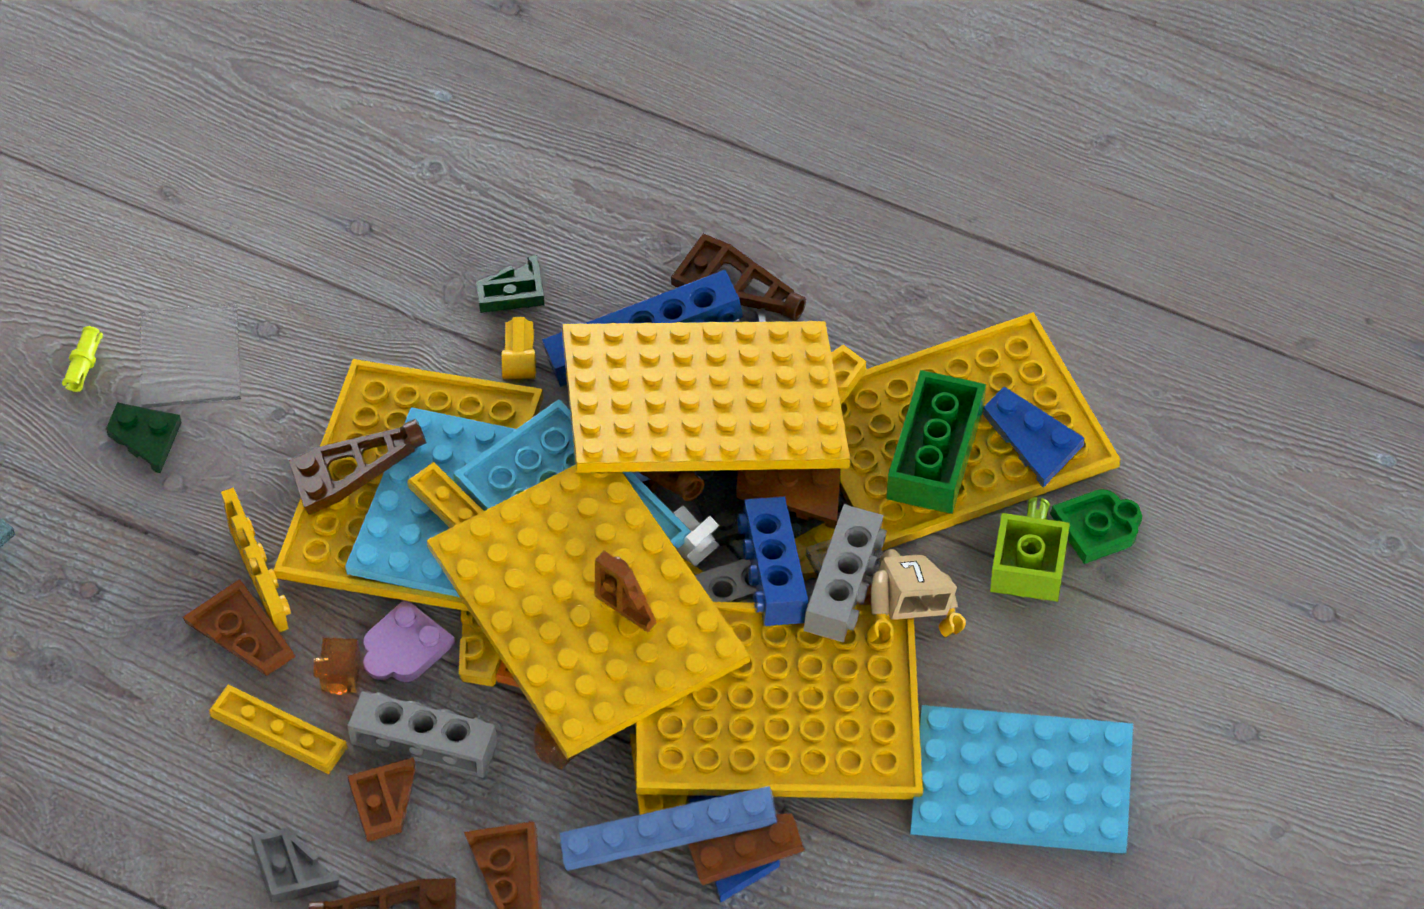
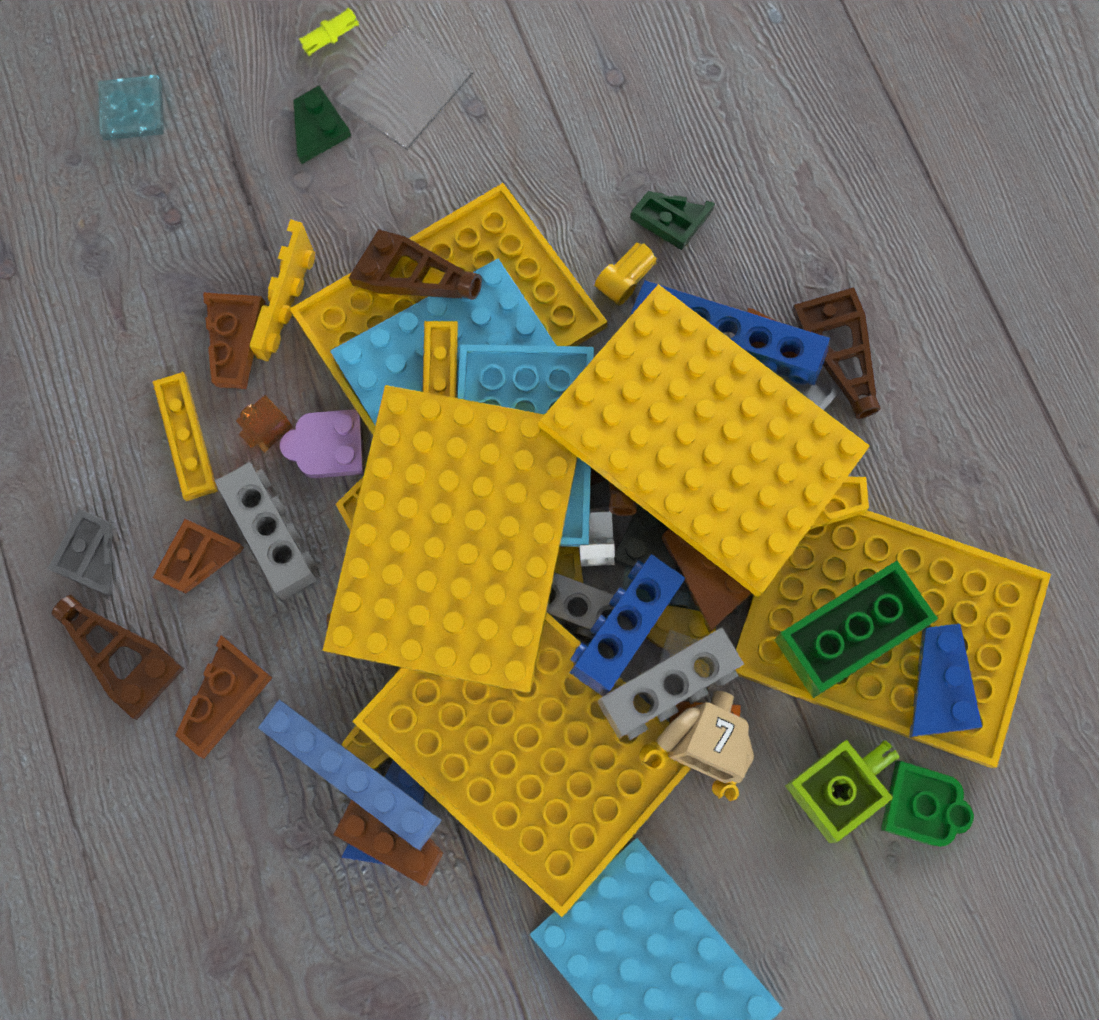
camera: 45 degrees right, 20 degrees up
dark orange wing [594,550,656,633] -> none

